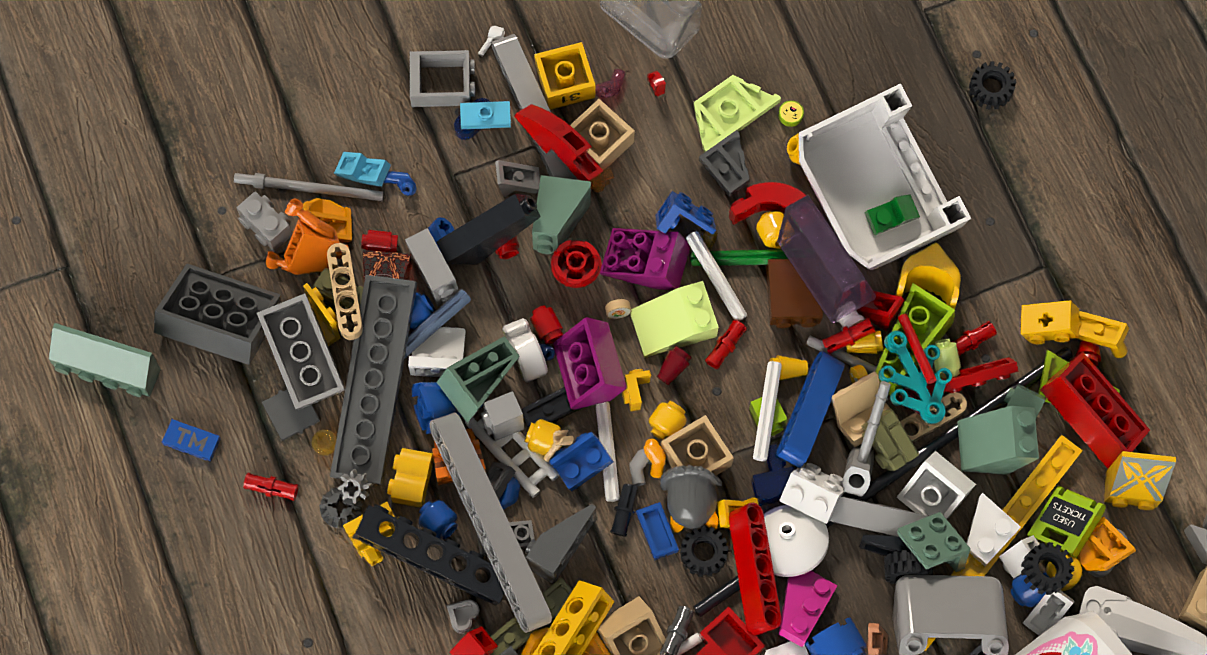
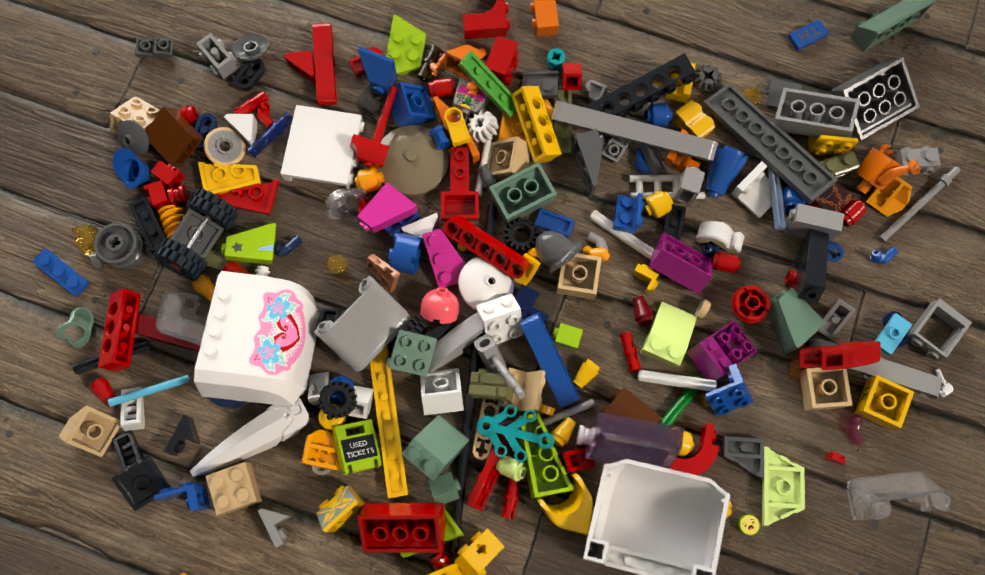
camera: 130 degrees right, 5 degrees up
red pin [243,473,299,501] -> none
tan beam [327,243,363,340] -> none
medium azure slope [334,152,391,187] -> none
light grey gear [337,469,372,504] -> none
sand green wedge [437,336,520,423] -> none
tan hand [543,430,574,462] -> none
black axle [610,484,638,537] -> none
yellow head [648,401,687,441] -> none
white axle [753,361,782,461] -> none
red pin [822,317,876,354] -> none
green slope [865,194,920,235] -> none
red bar [898,314,937,384] -> none
white wing [966,493,1021,566] -> none
none -> coral cylinder [420,287,459,324]
none -> sand green slope [489,162,557,225]

